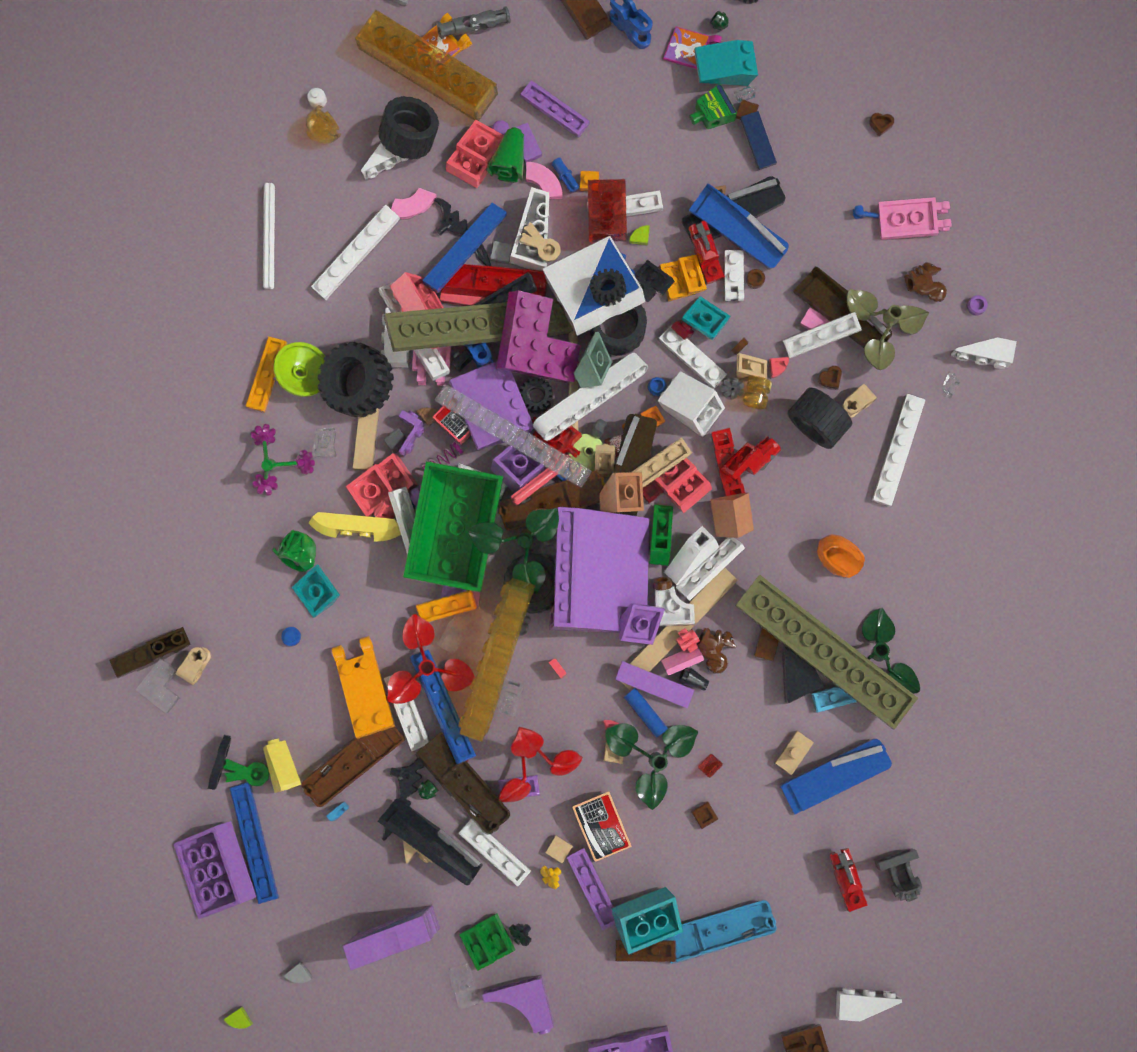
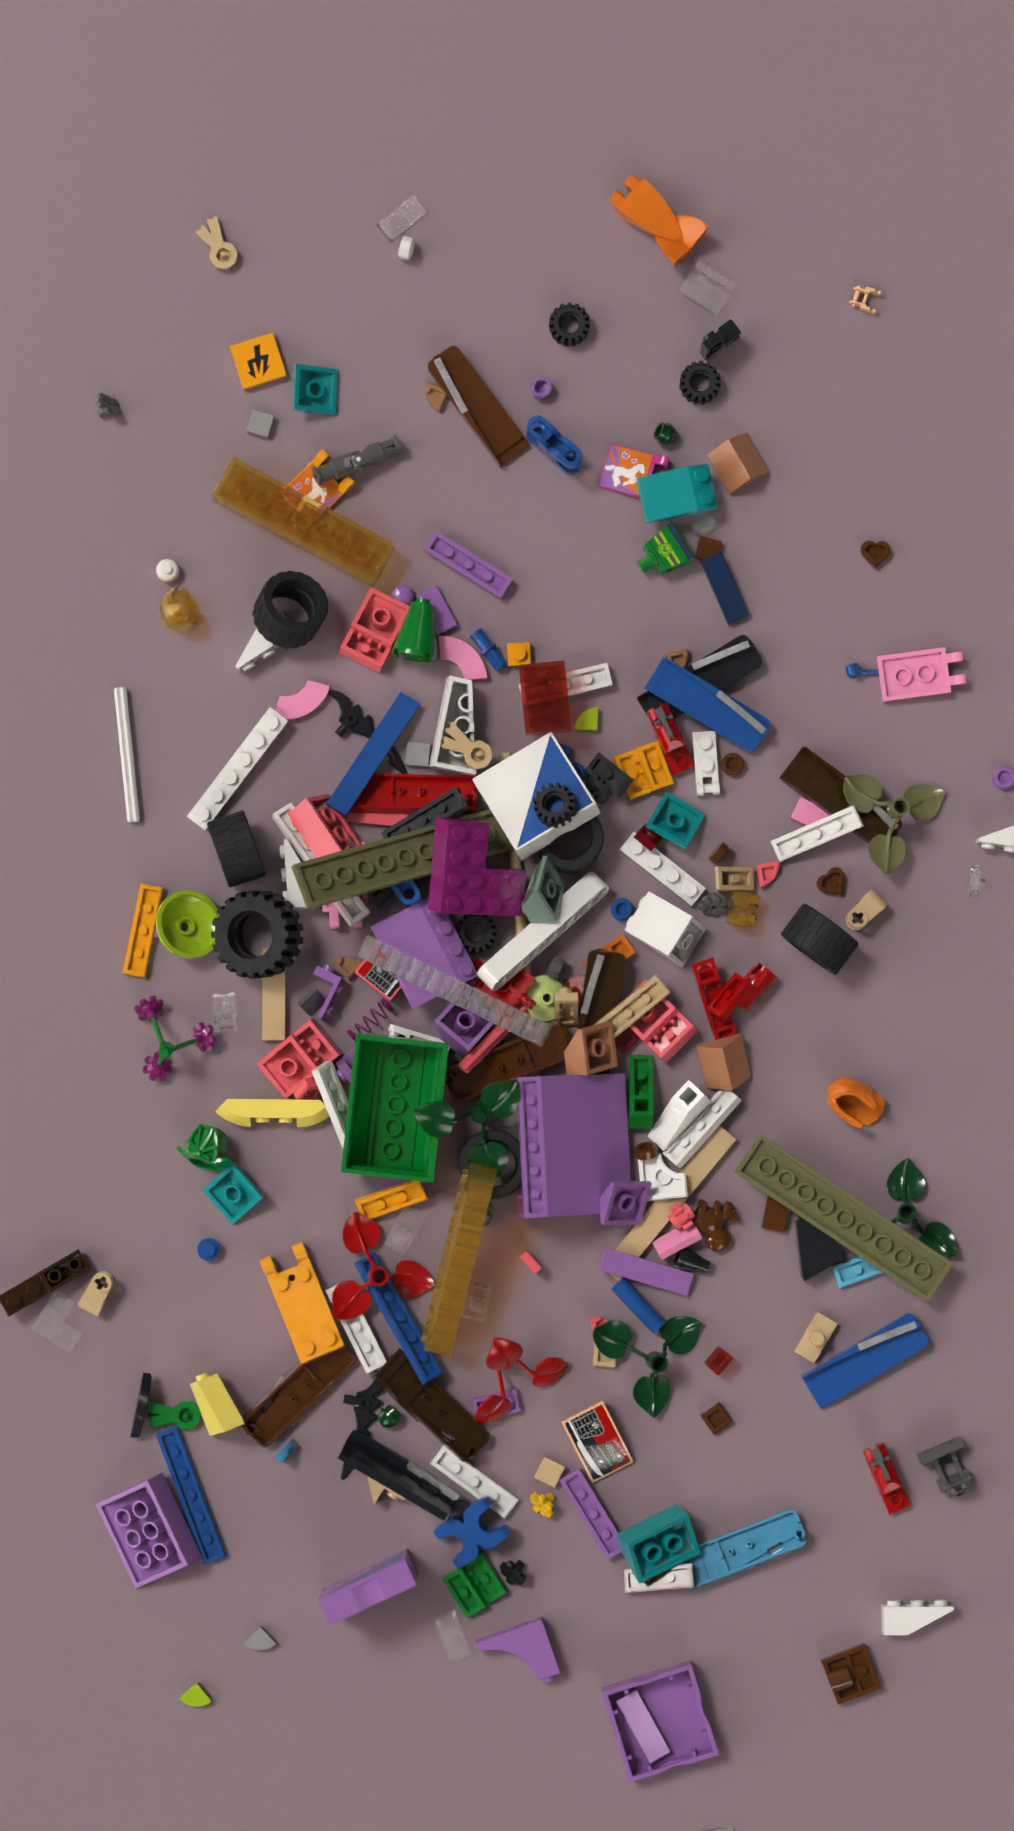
camera: 15 degrees left, 5 degrees up
white plate [872,394,925,507] -> none
reddish brown animal [904,262,947,302] -> none
none -> black tyre [207,811,266,888]
none -> blue piece [433,1495,512,1568]
none -> nougat slope [707,433,769,495]

